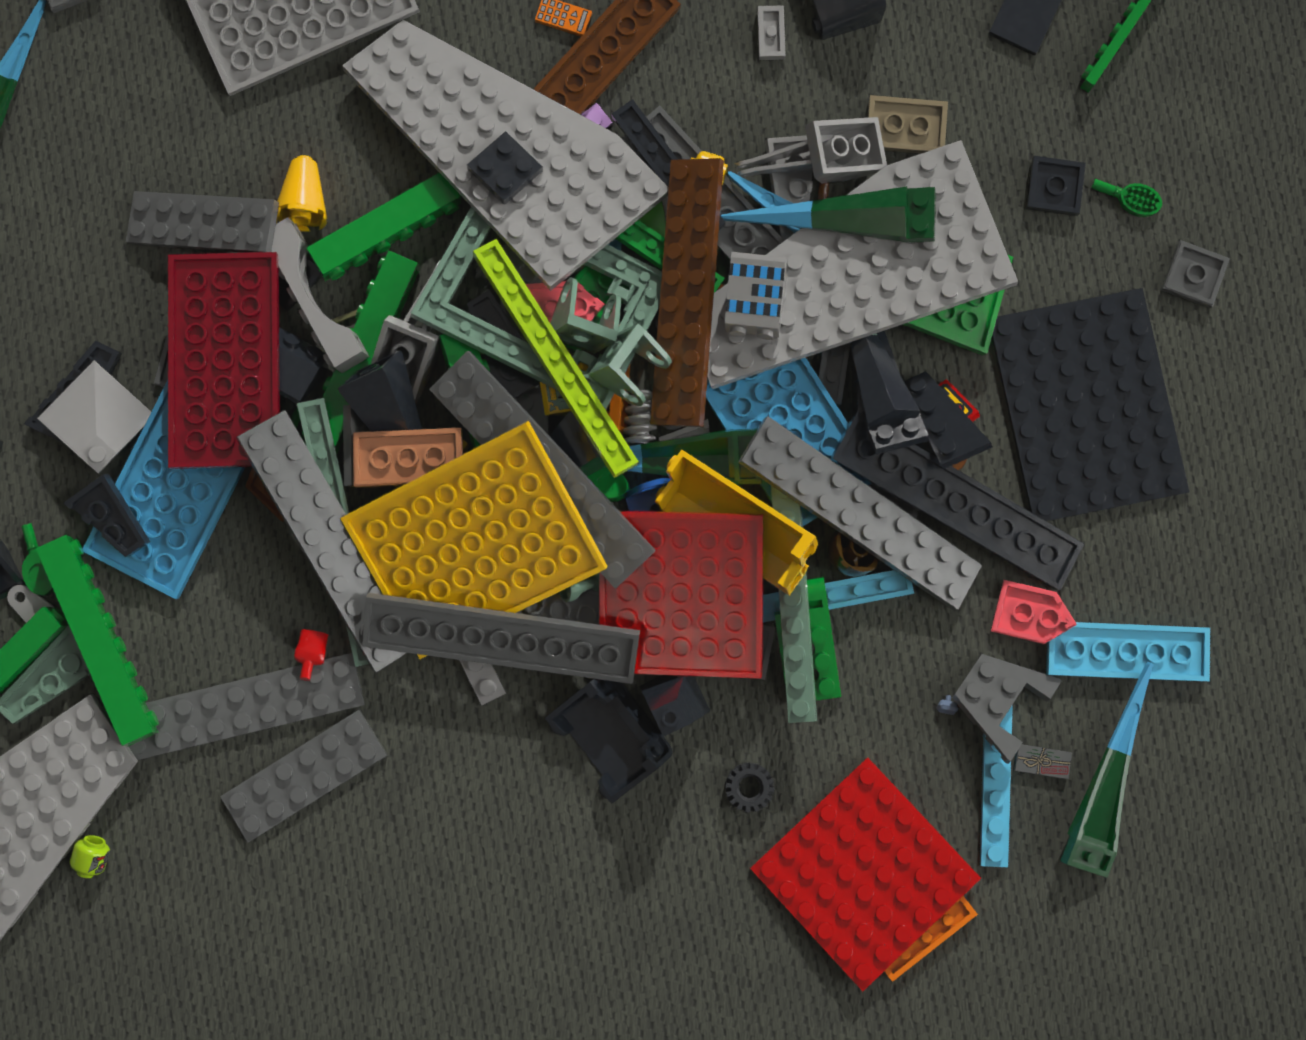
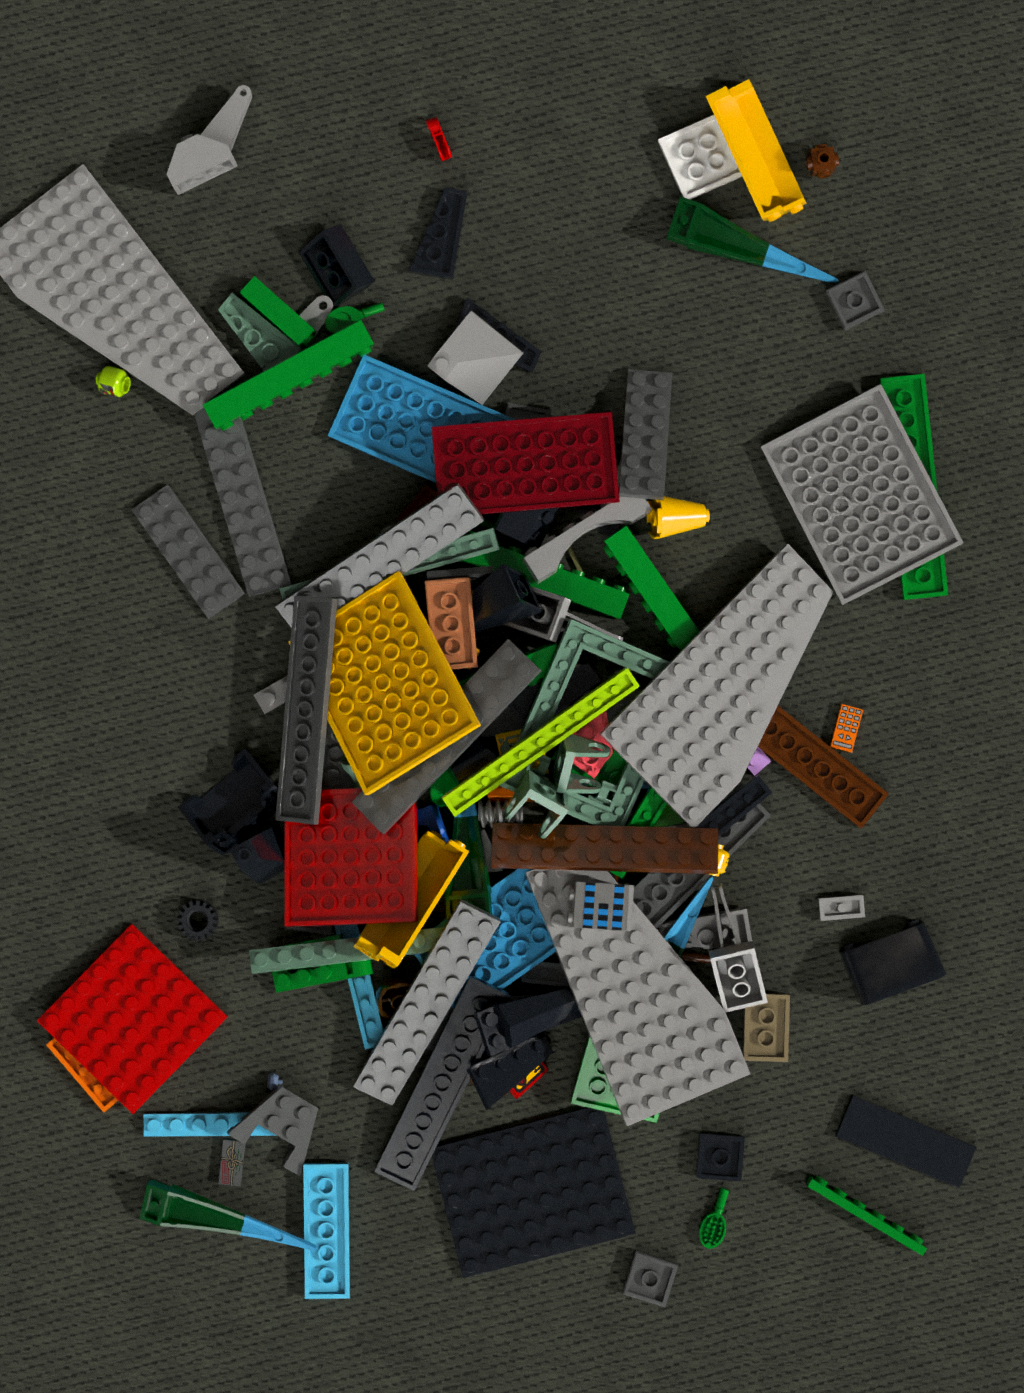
camera: 90 degrees right, 5 degrees up
black wing [64,474,151,557] -> none
red piece [294,629,329,681] -> none
black plate [467,131,543,205] -> none
dark green plate [721,186,936,243] -> none
coral tile [991,580,1077,644] -> none

